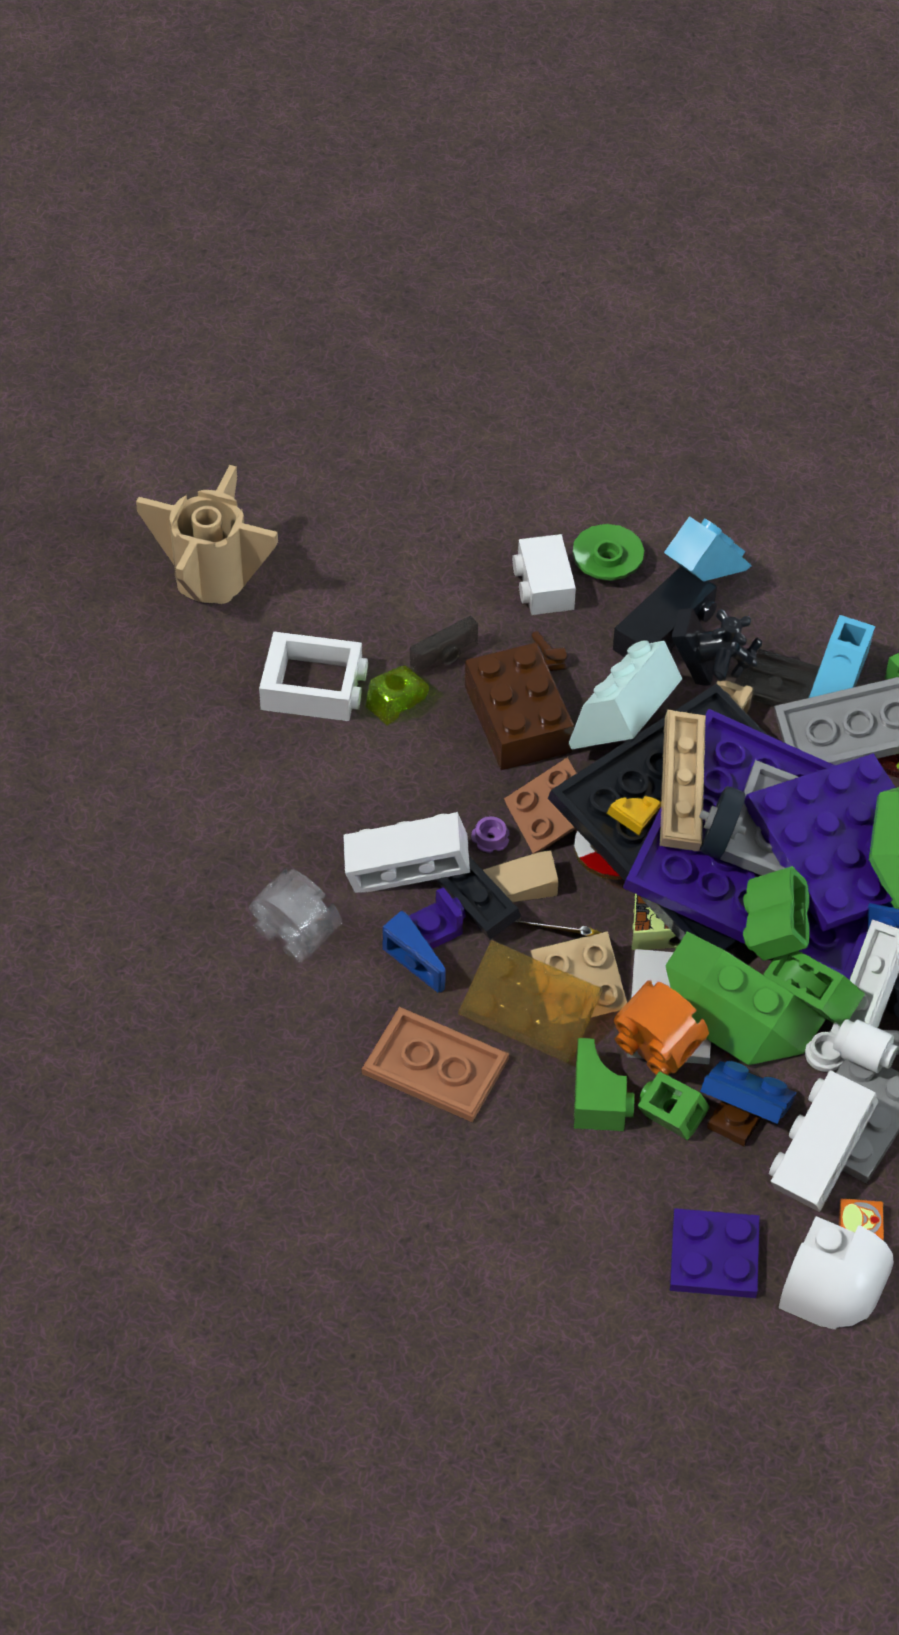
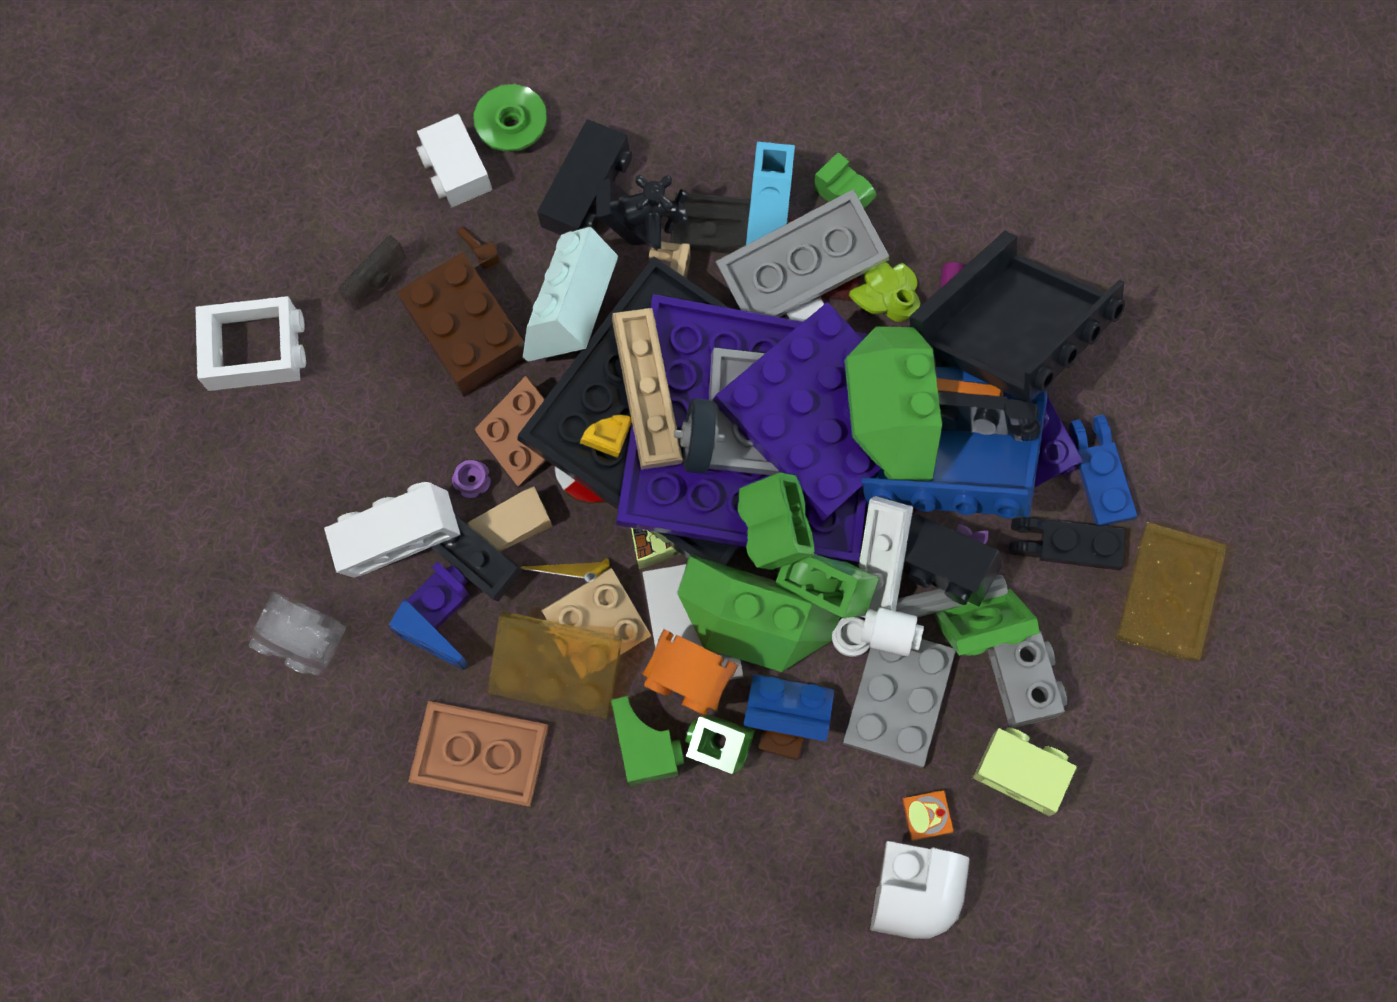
camera: 10 degrees left, 20 degrees up
tan brick [136,465,278,604] -> none
clear neon green leg [365,665,429,725] -> none
medium azure slope [664,516,752,582] -> none
dark purple plate [670,1208,760,1298] -> none
white brick [769,1070,878,1212] -> none

